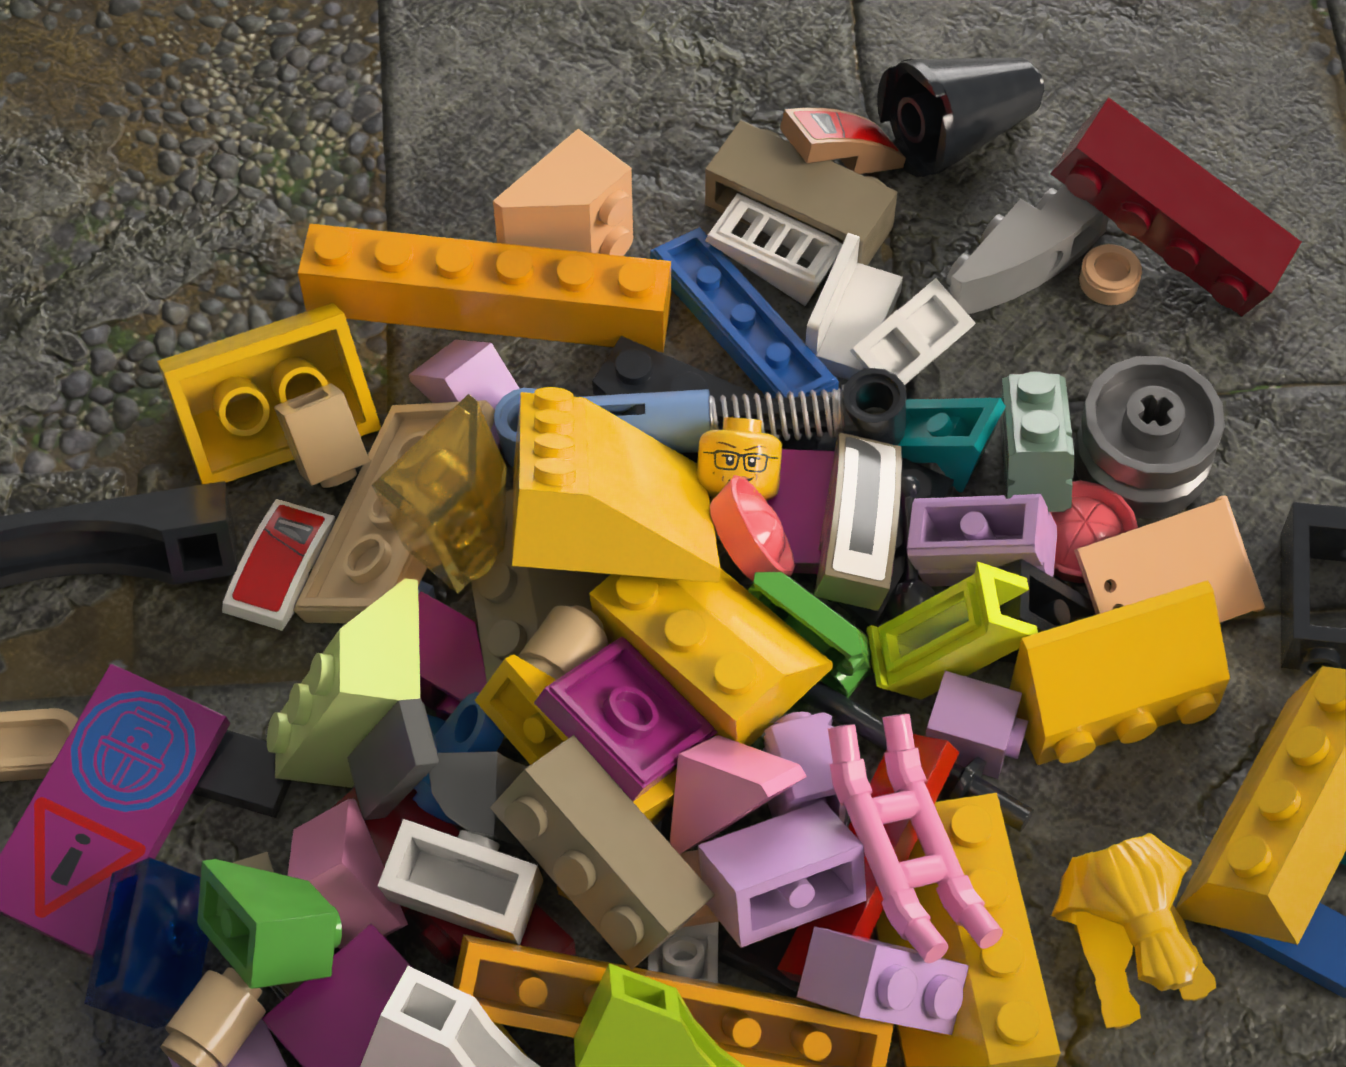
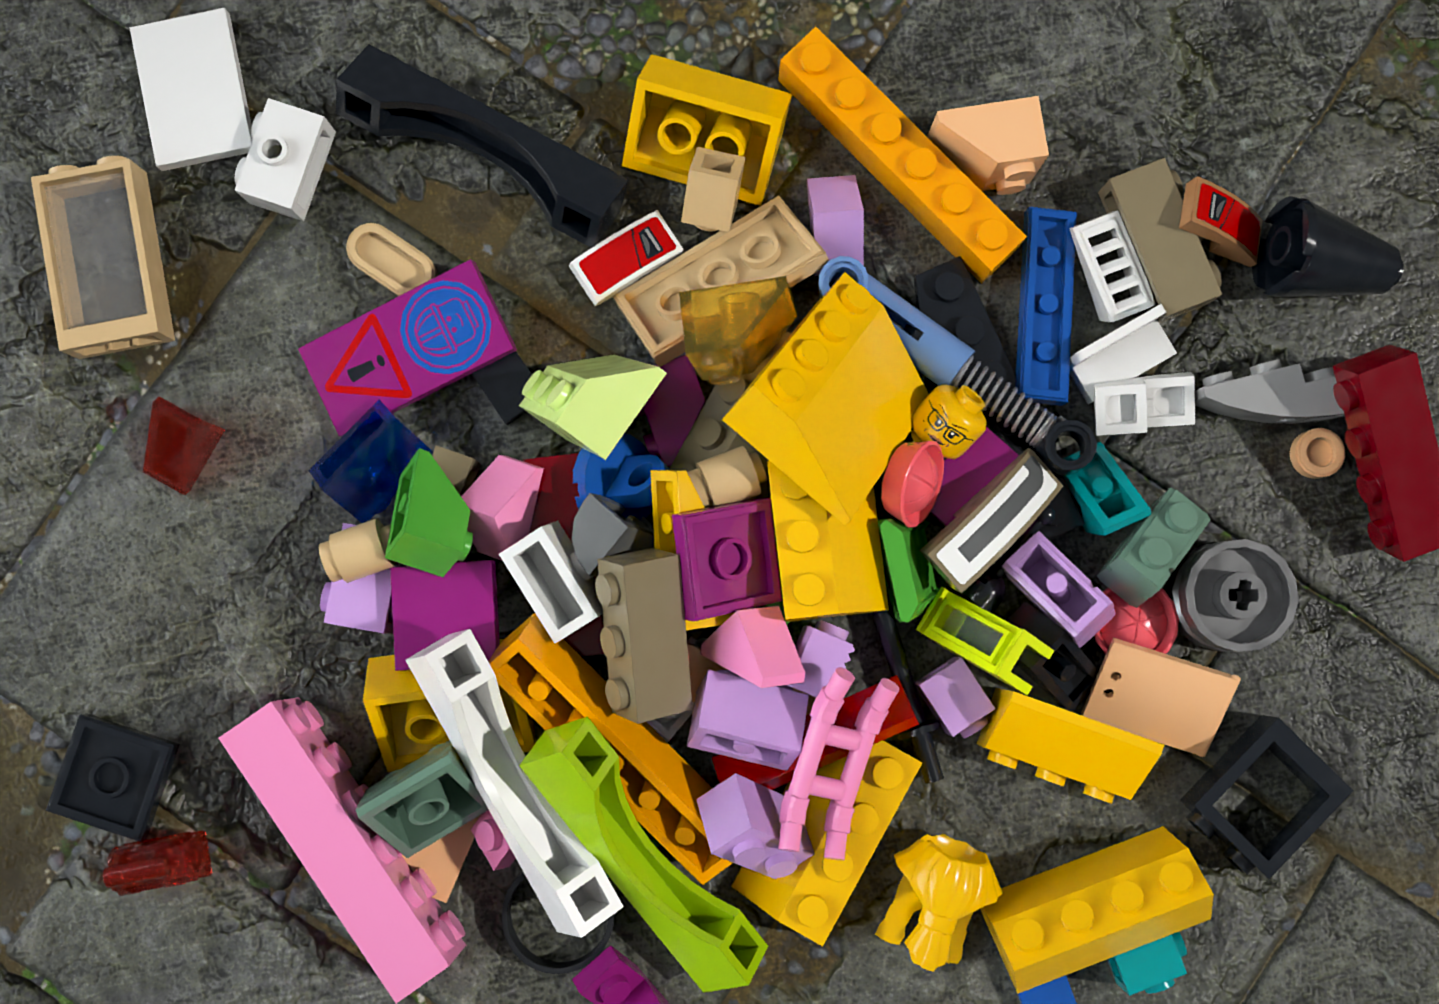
camera: 40 degrees right, 25 degrees up
dark grey tile [347,698,439,820] -> none

